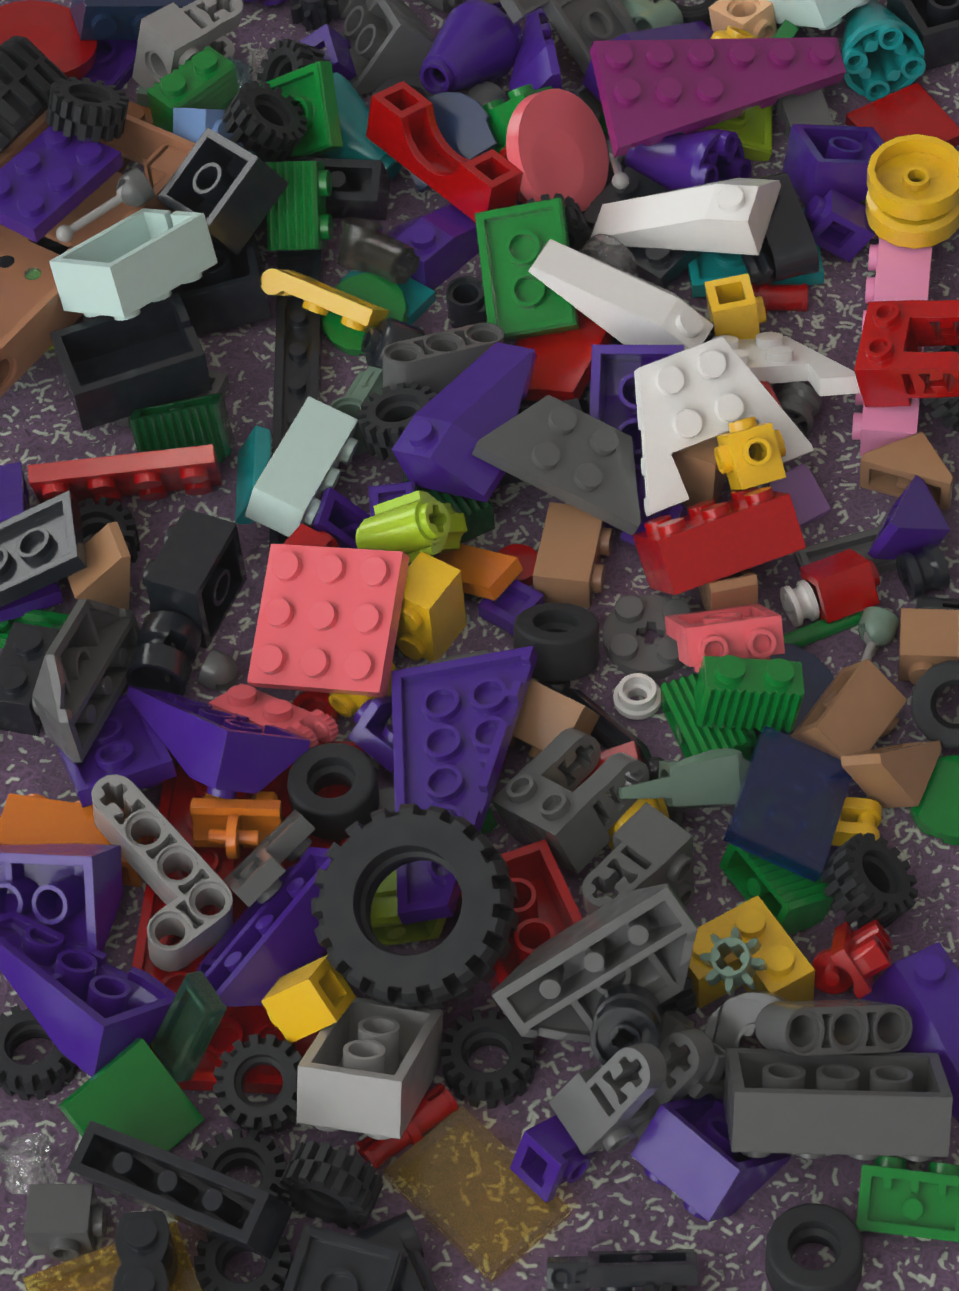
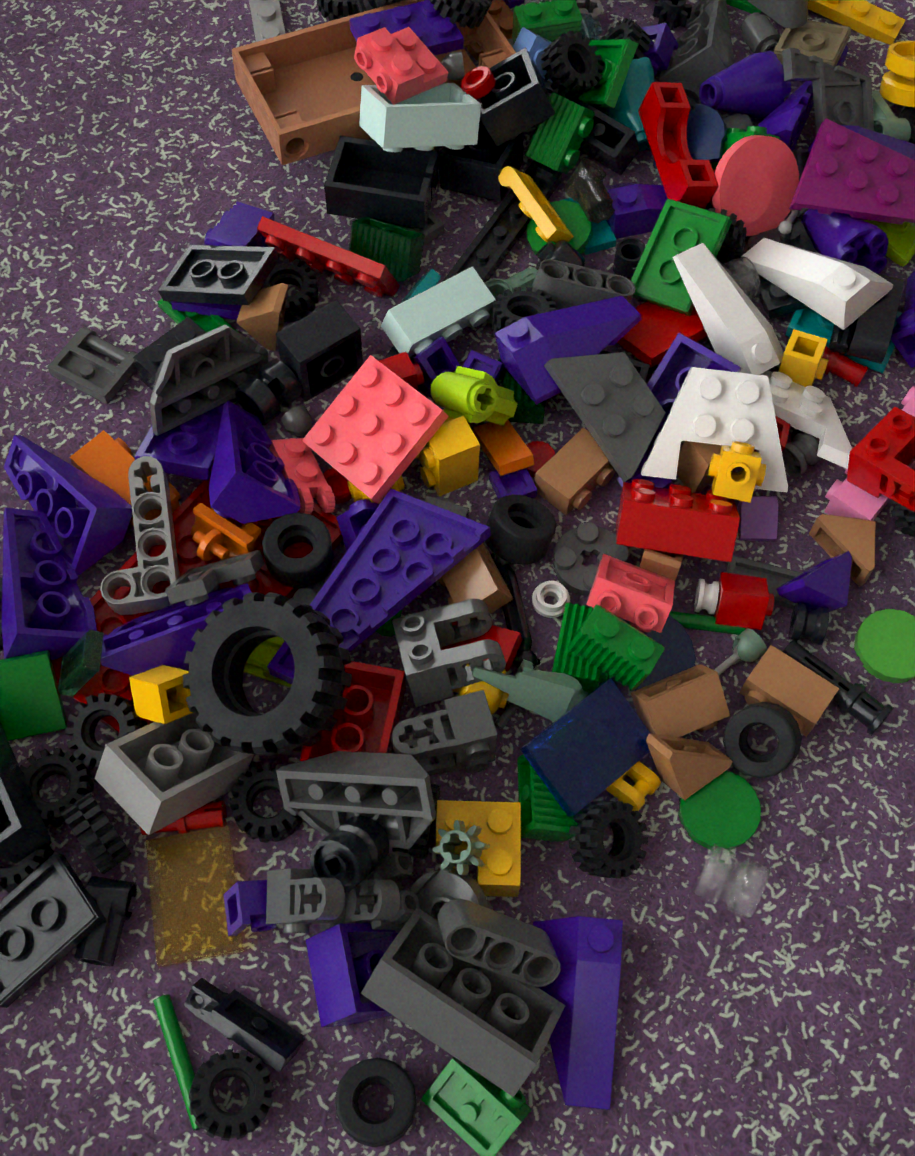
camera: 25 degrees right, 10 degrees up
red hips [811,919,893,1000] -> none
none -> coral plate [354,27,449,105]
none -> red tile [461,66,496,99]

